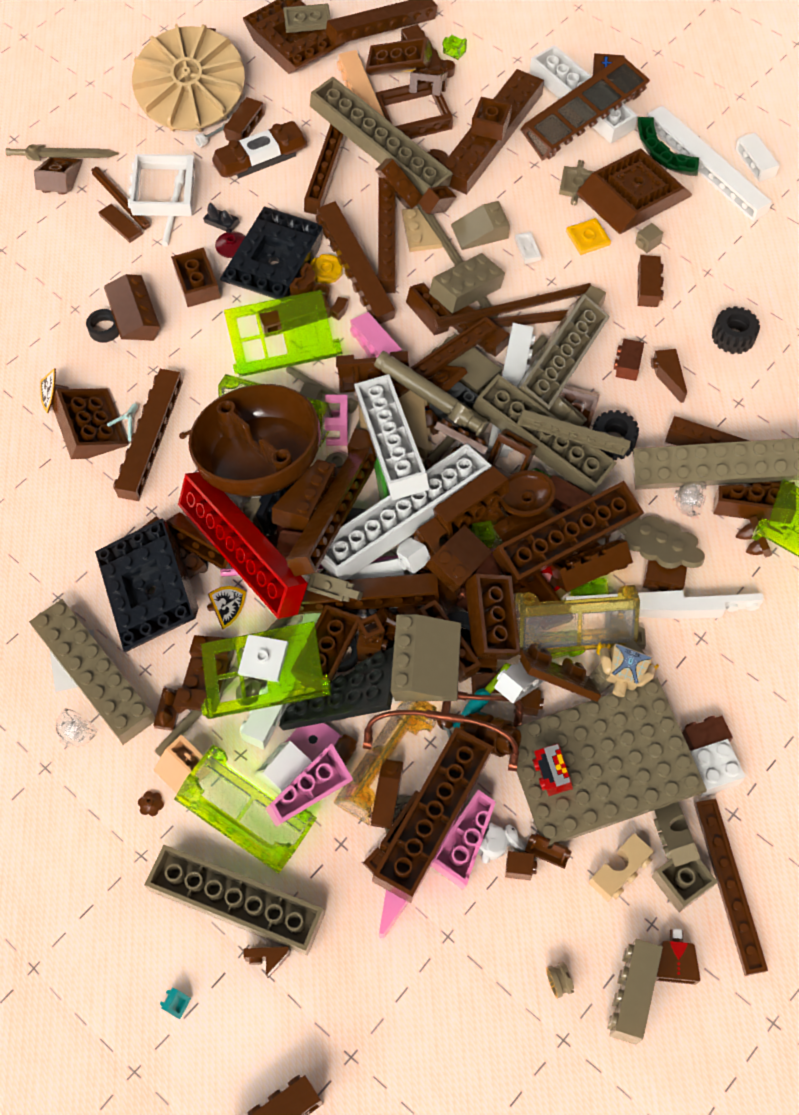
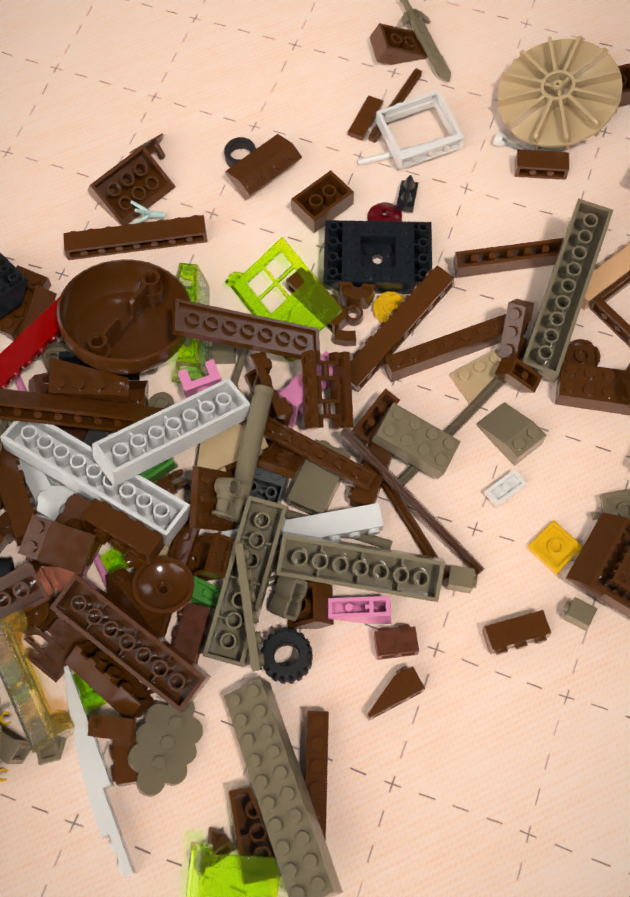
camera: 70 degrees right, 5 degrees up
piece [212,121,307,179] -> none
clear cylinder [673,481,707,519] -> none
black tyre [712,306,760,354] -> none
none -> reddish brown slope [87,714,137,742]
none -> reddish brown plate [172,298,320,360]
none -> reddish brown fence [301,350,354,429]
none -> bright pink slope [328,596,391,624]

